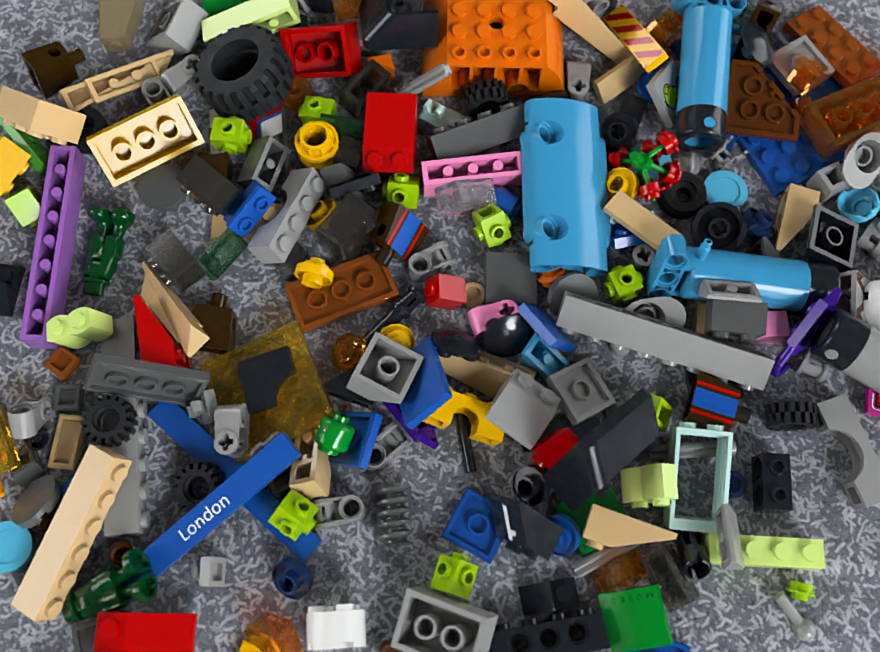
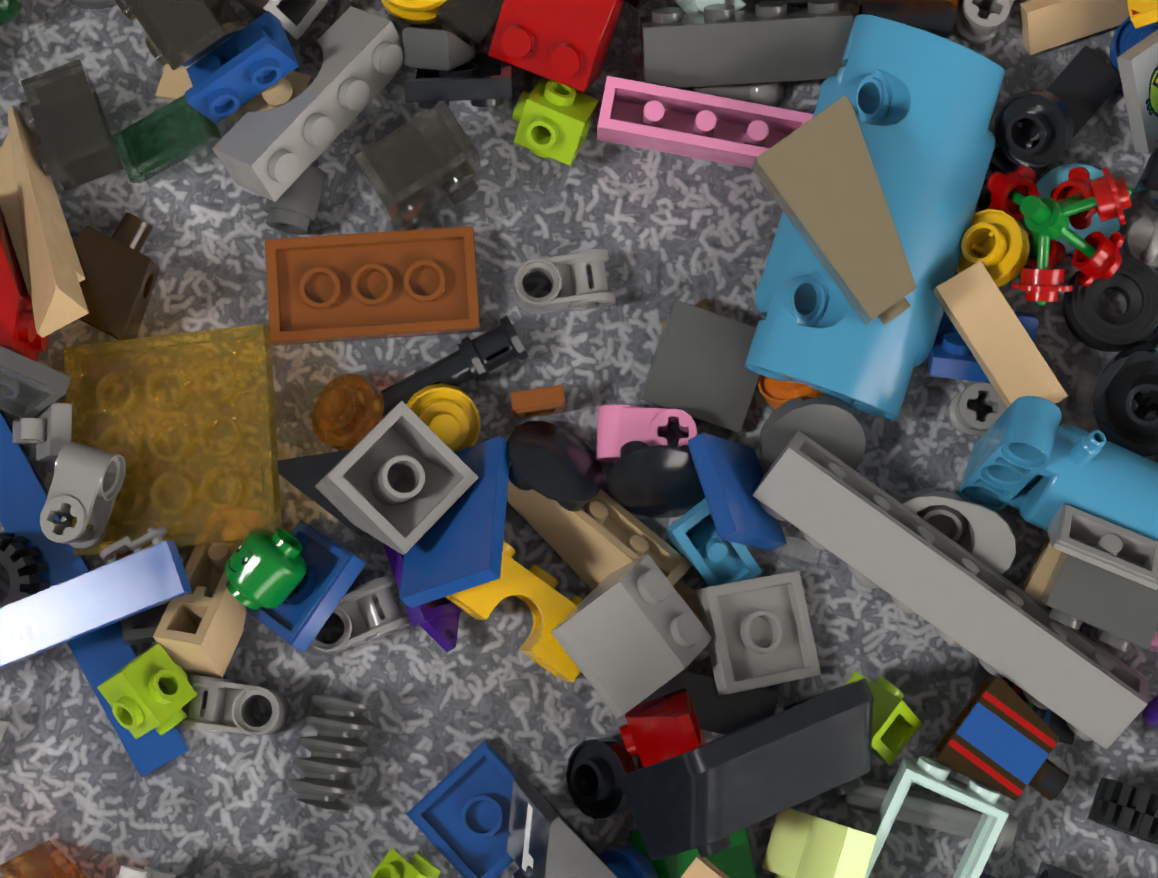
camera: 20 degrees right, 10 degrees up
black tile [237,346,296,415] -> none
dark blue plate [272,557,313,599] -> none
yellow plate [294,257,334,289] -> none
yellow plate [306,198,340,232] -> none
dark brown torso [370,201,430,268] -> none
brick [424,273,466,310] -> none
clear slope [434,178,497,218] -> none
black bar [455,392,477,473] -> none
tan tile [463,282,485,309] -> none
lime brick [471,203,512,248] -> none
blue brick [485,186,523,219] -> none
lime brick [603,264,643,305] -> none
none -> dark orange tile [510,384,566,420]
none -> dark tan slope [752,95,917,325]

